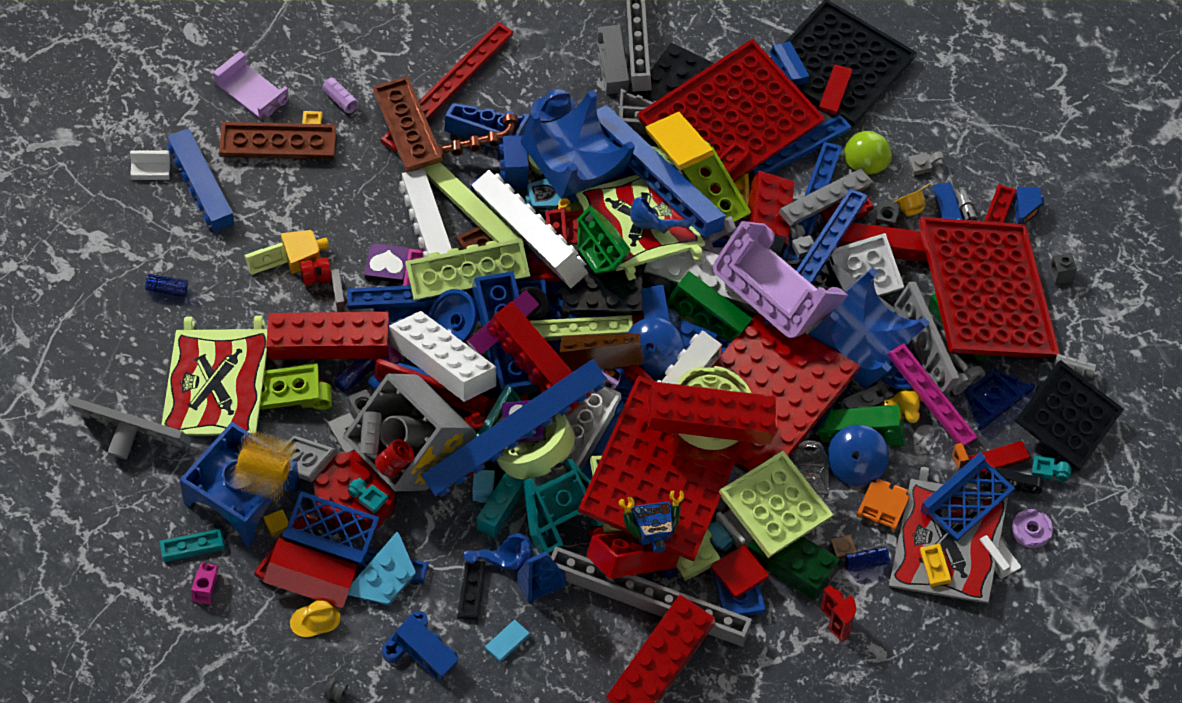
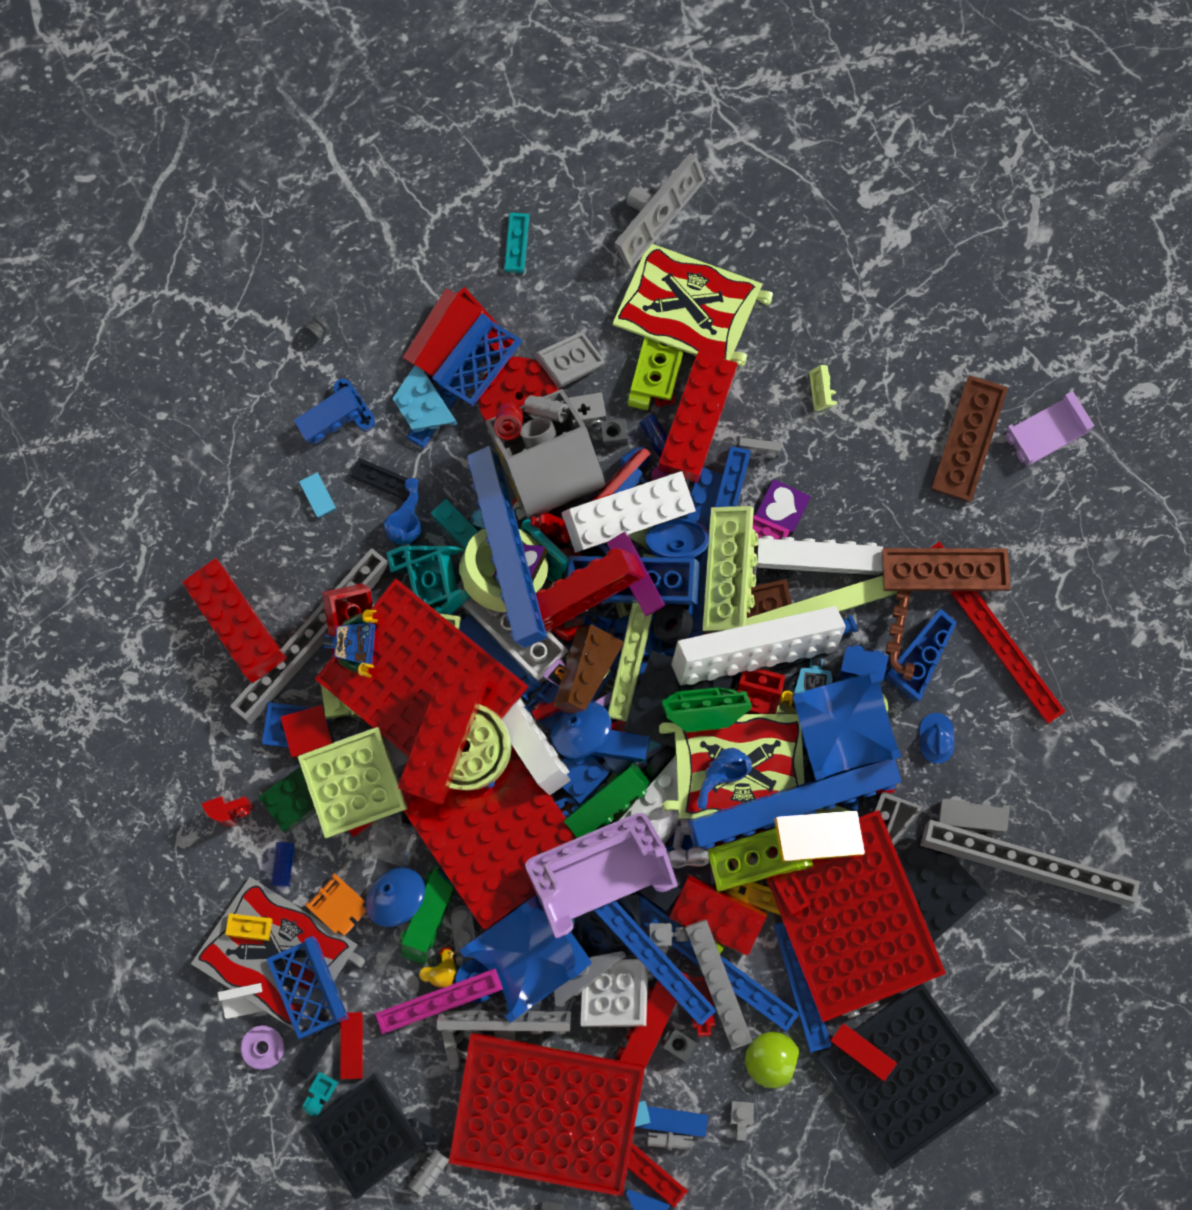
camera: 115 degrees right, 20 degrees up
white panel [130,150,171,180] -> none
clear blue axle [145,274,188,297] -> none
brick [166,128,234,232] -> none
blue piece [180,422,300,546] -> none
dark pink leg [191,562,219,605] -> none
yellow piece [230,429,296,501] -> none
yellow tile [263,509,289,537] -> none
yellow torso [281,230,329,274] -> none
yellow piece [290,600,340,638] -> none
red wheel [300,257,332,287] -> none
yellow tile [302,111,323,124] -> none
lavender axle [322,78,359,114] -> none
teal plate [347,478,388,514] -> none
blue wedge [517,552,566,602] -> none
medium azure brick [708,522,734,552] -> none
blue piece [769,41,809,86] -> none
medium nougat tile [830,535,857,559] -> none
yellow piece [893,183,931,217] -> none
orange tile [952,443,969,470] -> none
clear blue wing [965,369,1036,431] -> none

